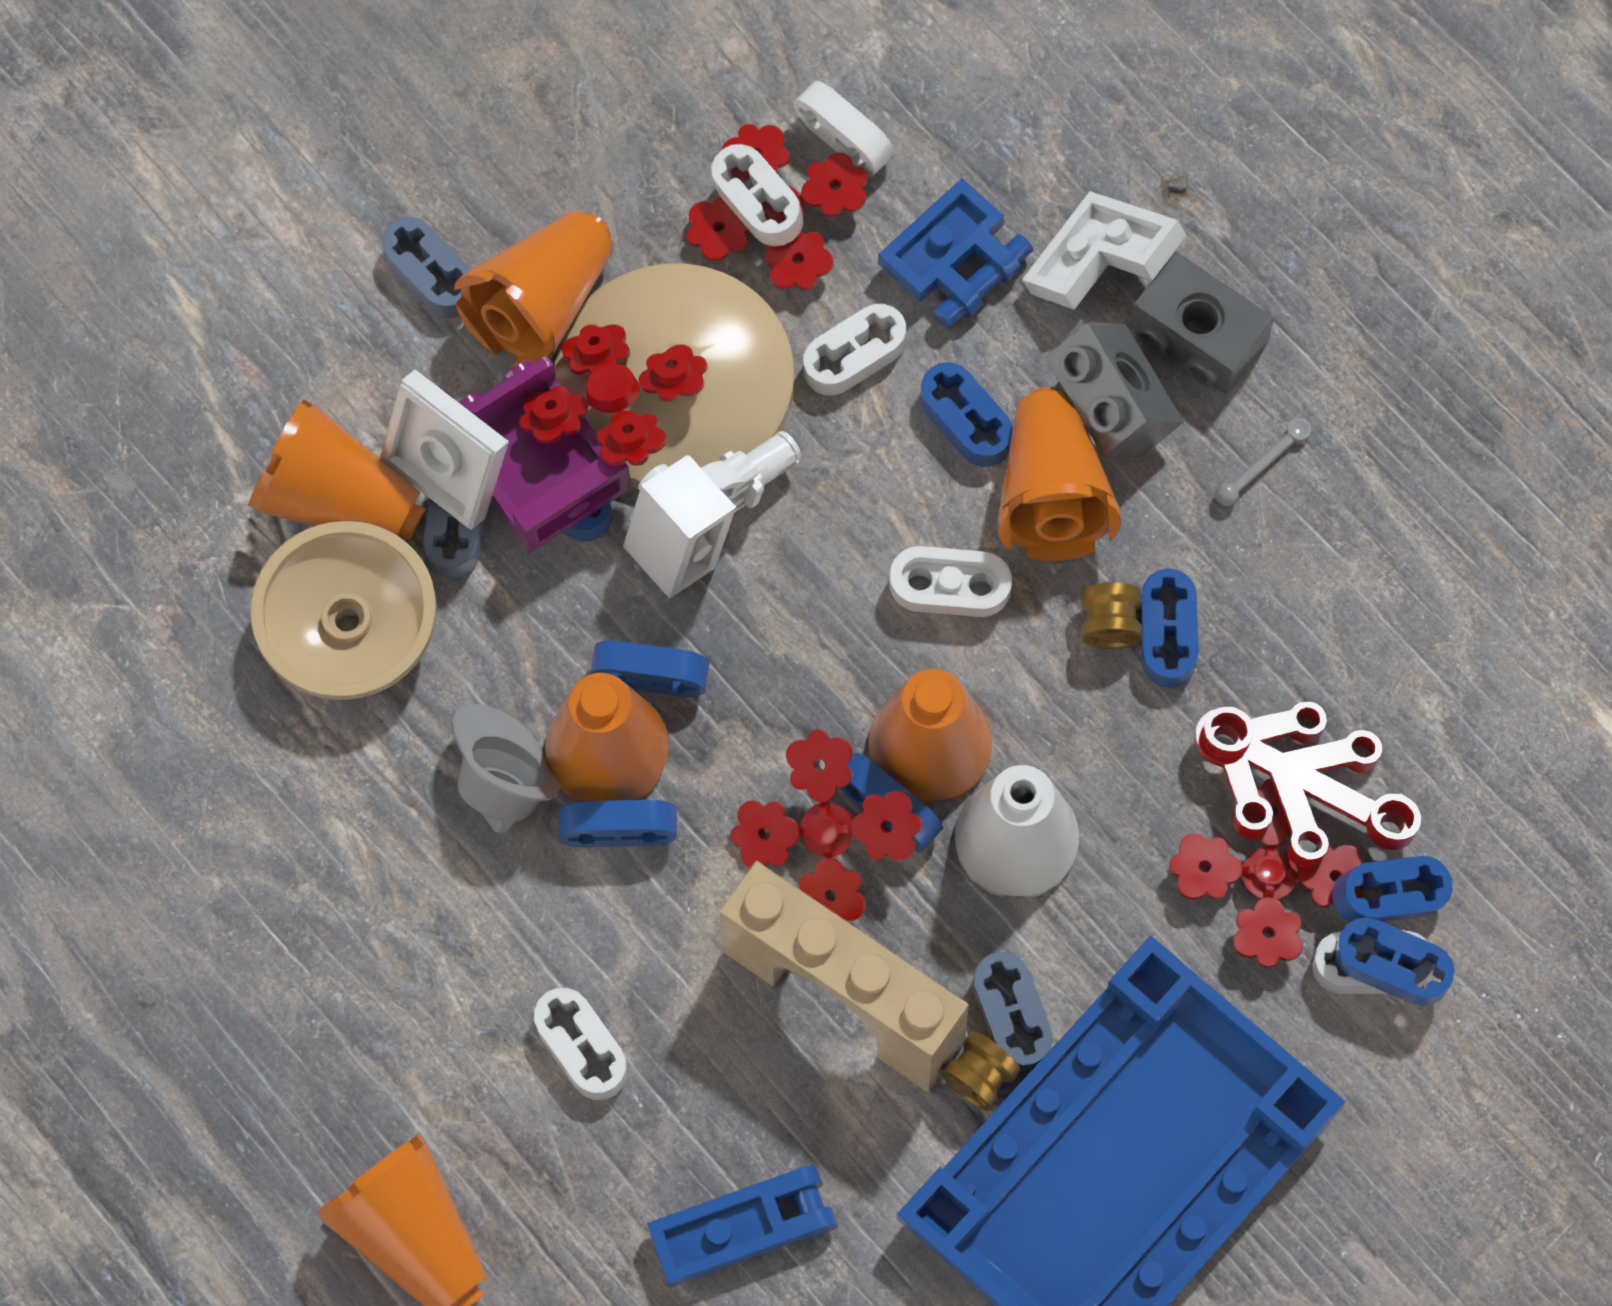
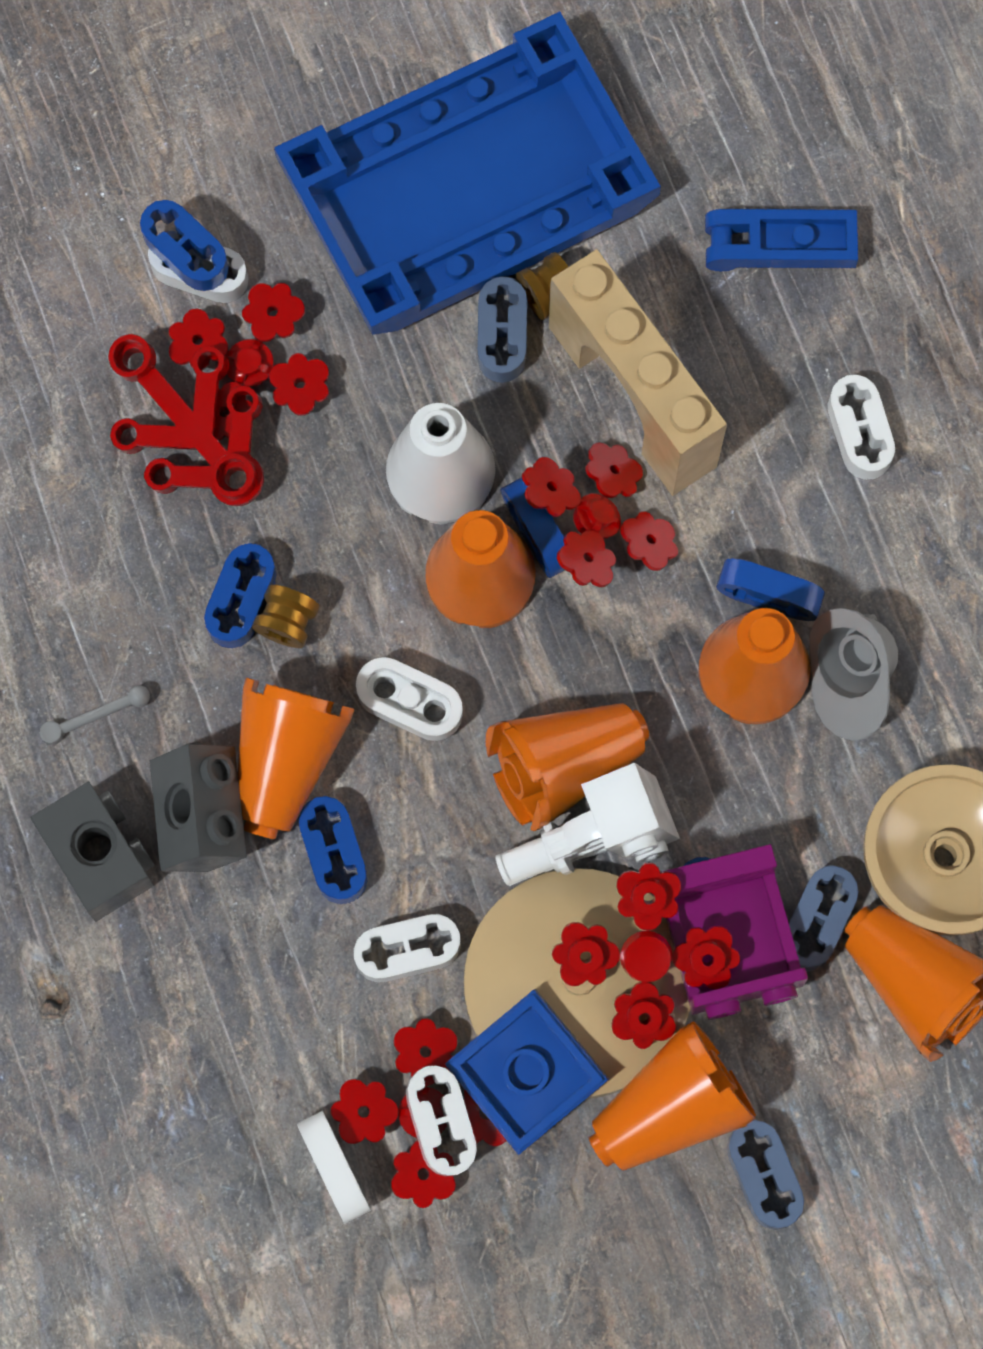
camera: 160 degrees left, 5 degrees up
white plate [380,370,509,530] -> none
blue beam [590,640,710,697] -> none
blue plate [878,178,1033,329] -> none
white plate [1022,191,1187,310] -> none
blue beam [1332,856,1453,922] -> none
none -> blue tile [445,989,609,1155]
none -> orange cone [485,703,649,831]

